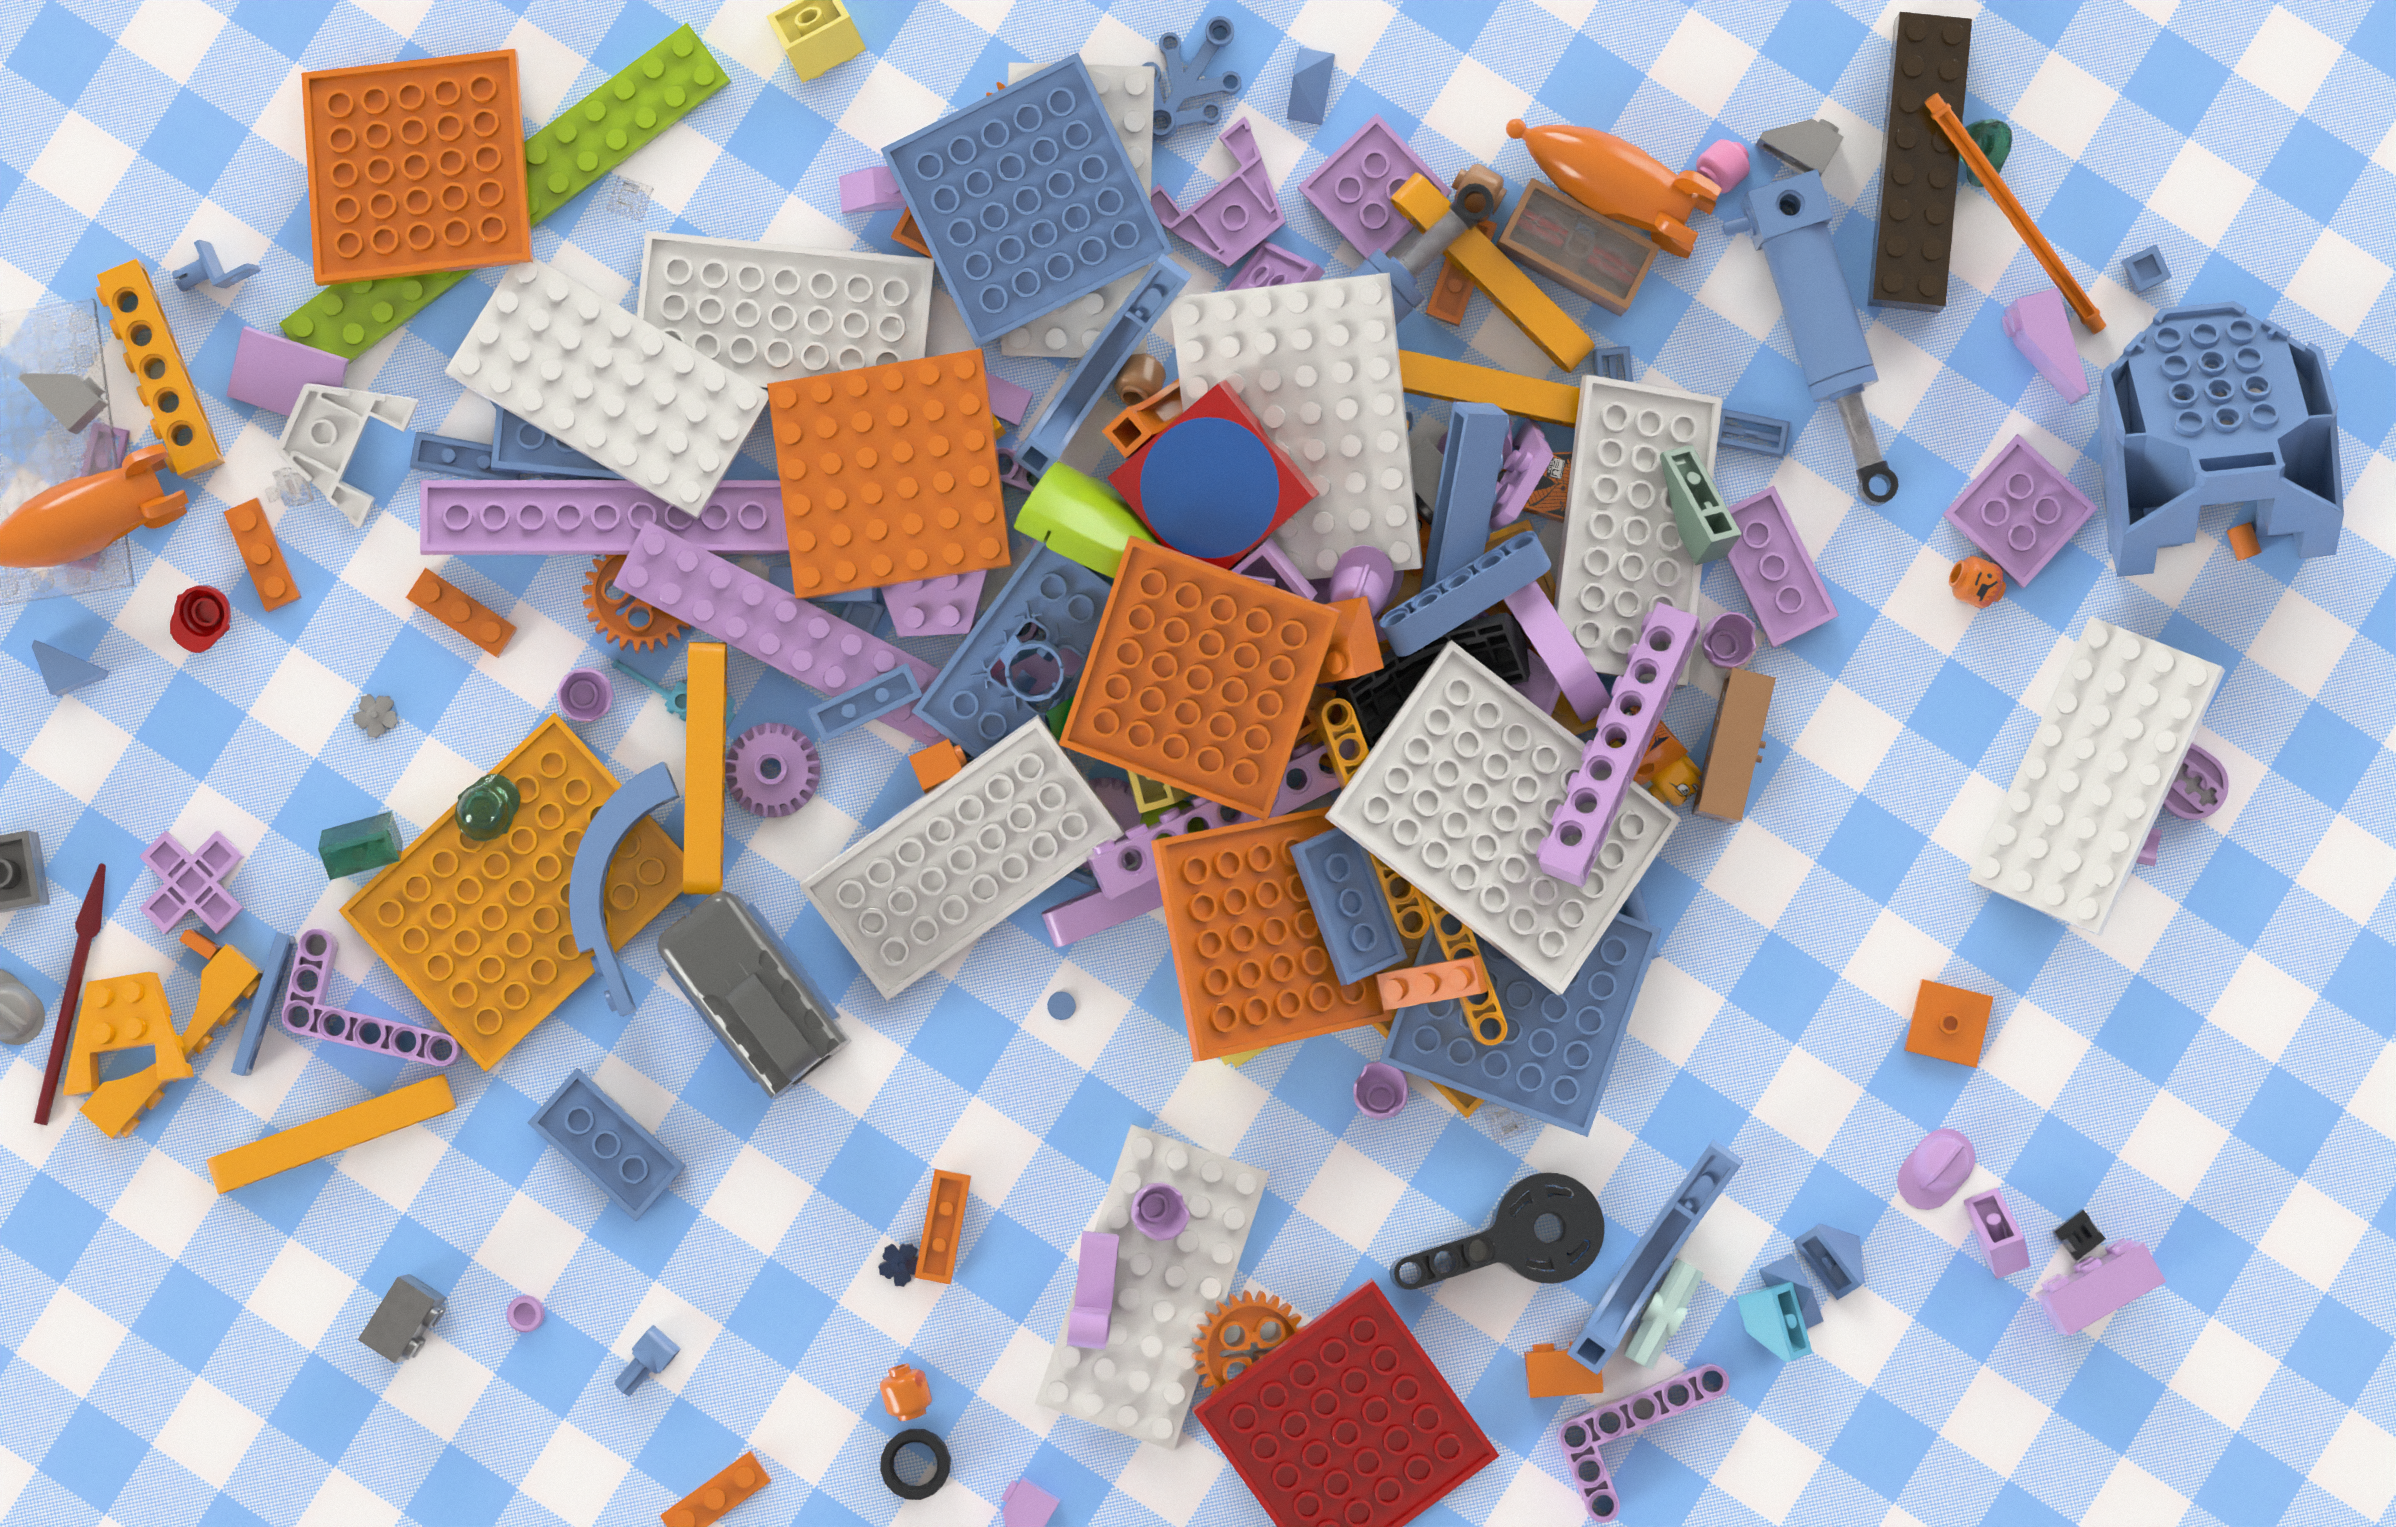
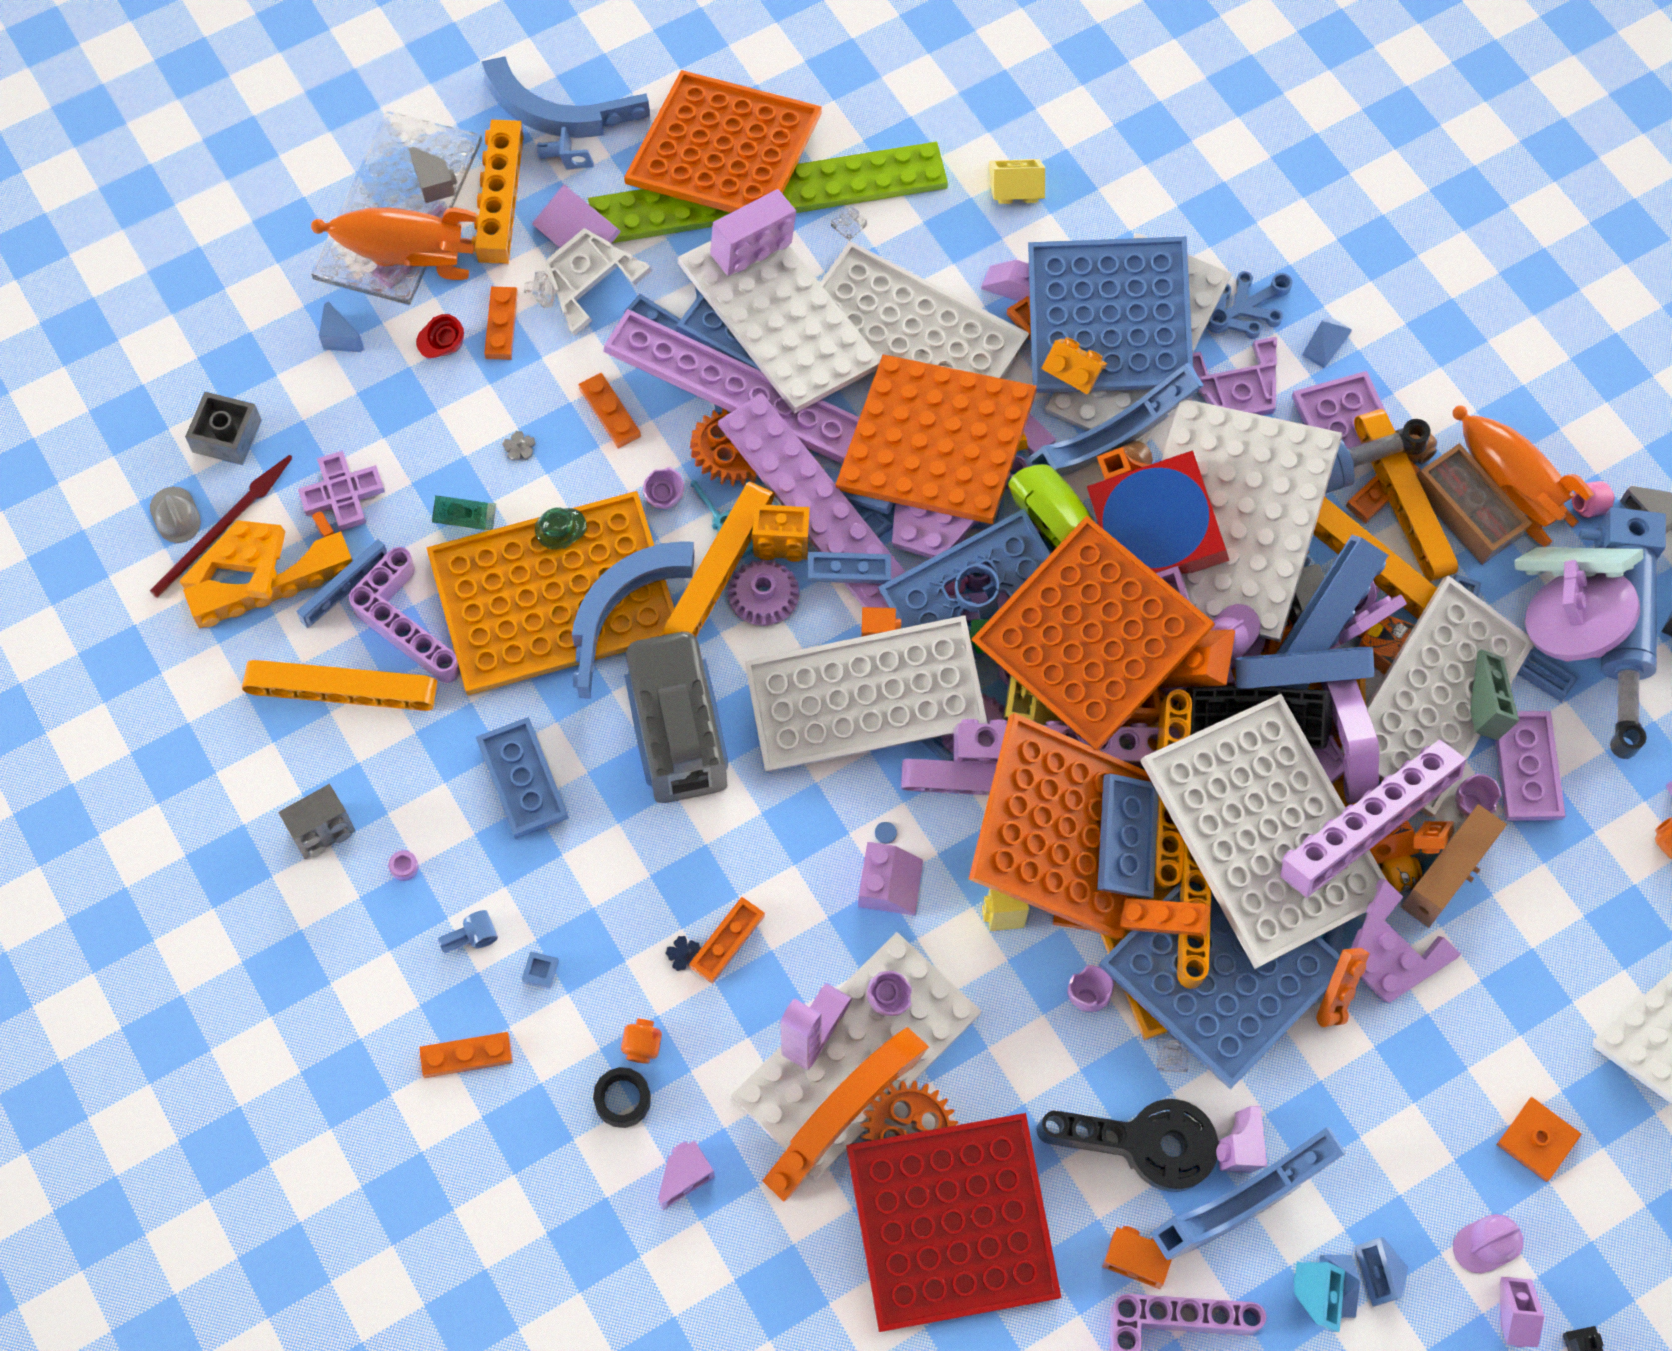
camera: 20 degrees right, 20 degrees down
light aqua piece [1623,1258,1704,1371] -> none
none -> medium blue arch [481,56,650,138]
none -> medium blue plate [521,951,559,989]
none -> lavender brick [710,189,796,276]
none -> light orange bracket [752,504,810,562]
none -> orange arch [762,1027,929,1202]
none -> lavender slope [858,842,923,916]
none -> light orange bracket [1041,337,1107,394]
none -> lavender arch [1216,1106,1267,1173]
none -> orange plate [1316,948,1370,1027]
none -> lavender wing [1351,879,1461,1003]
none -> orange plate [1414,821,1454,854]
none -> light aqua tile [1514,547,1644,578]
none -> lavender bracket [1525,560,1640,662]

